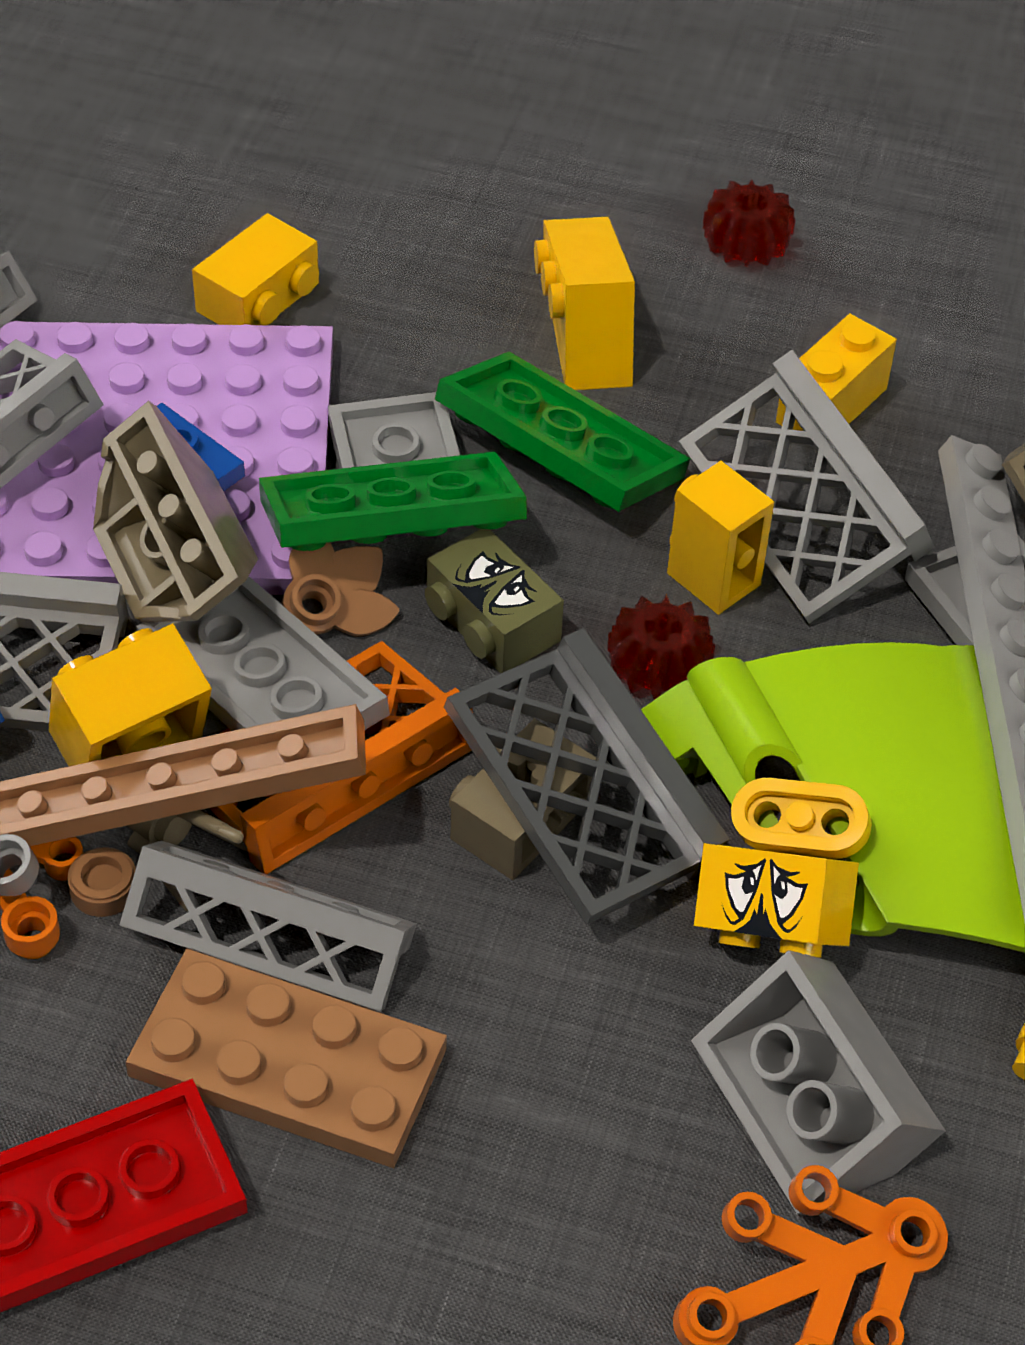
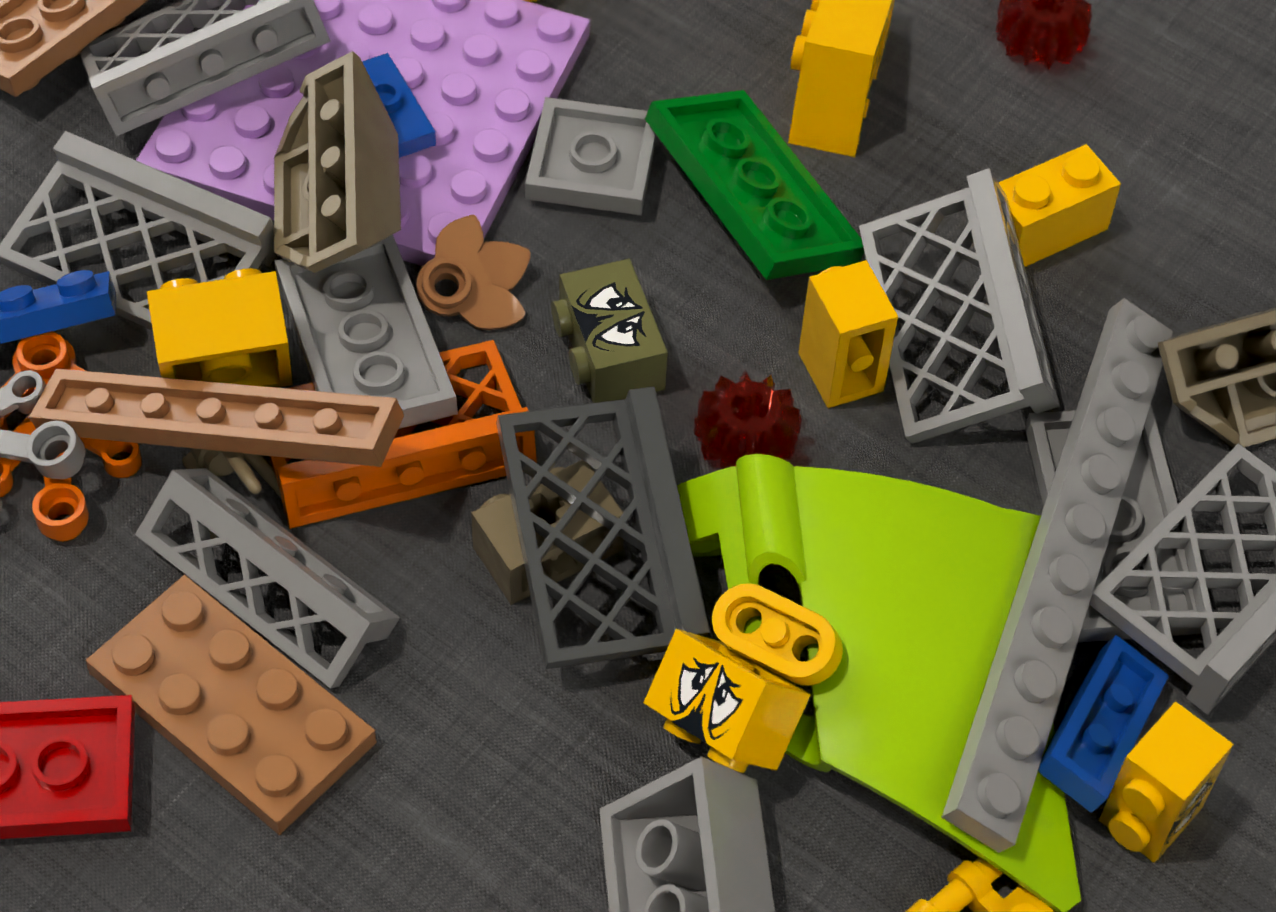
camera: 20 degrees right, 5 degrees up
medium nougat tile [68,847,136,917] -> none
green plate [259,452,527,551] -> none

